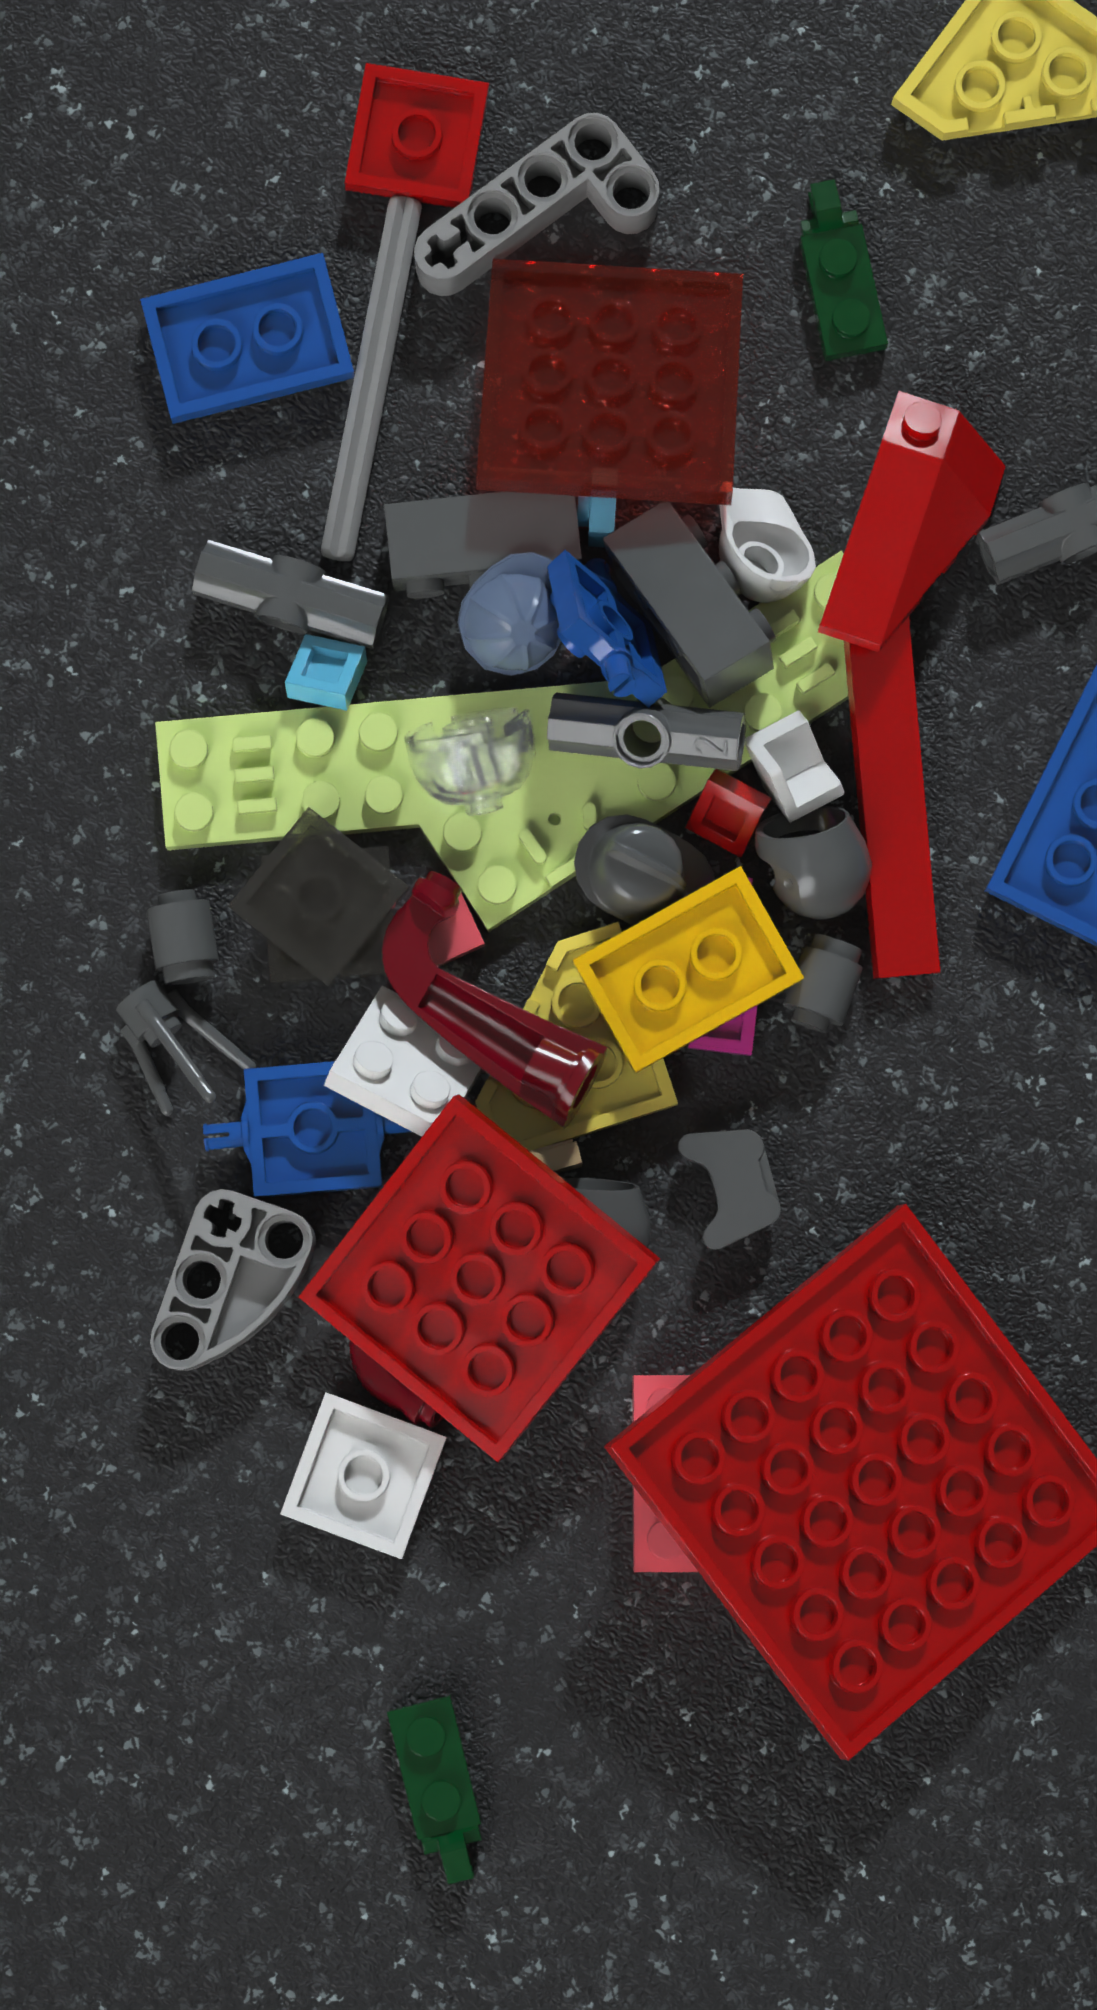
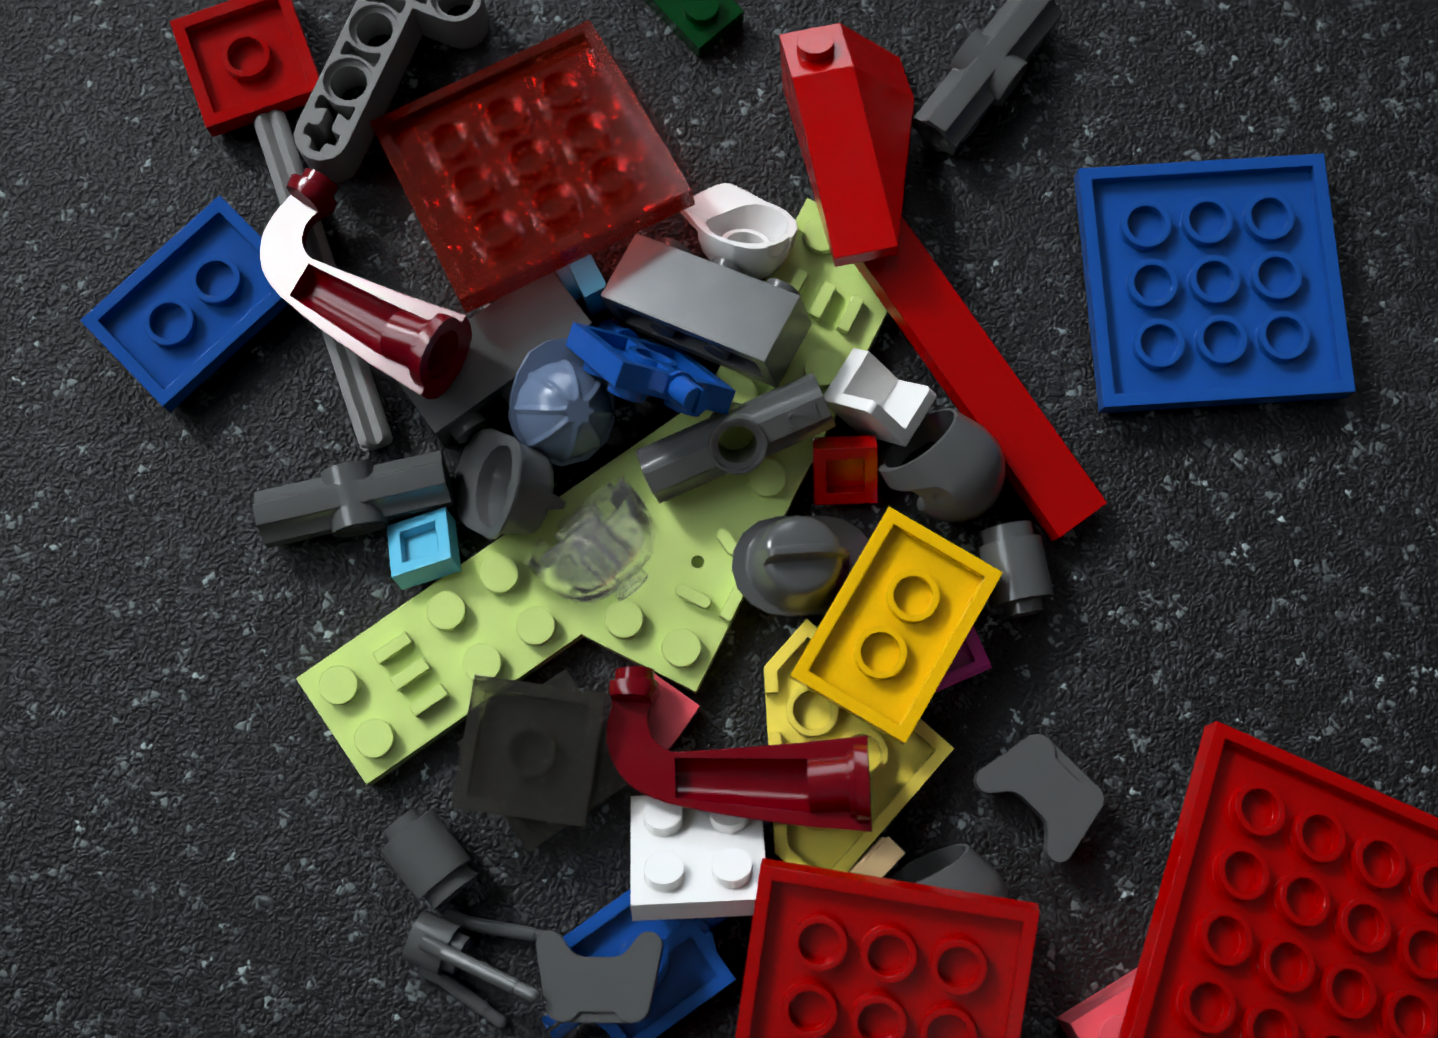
camera: 30 degrees left, 5 degrees down
none -> animal [260,168,472,400]
none -> dark grey piece [454,429,566,539]
none -> dark grey piece [536,930,664,1023]

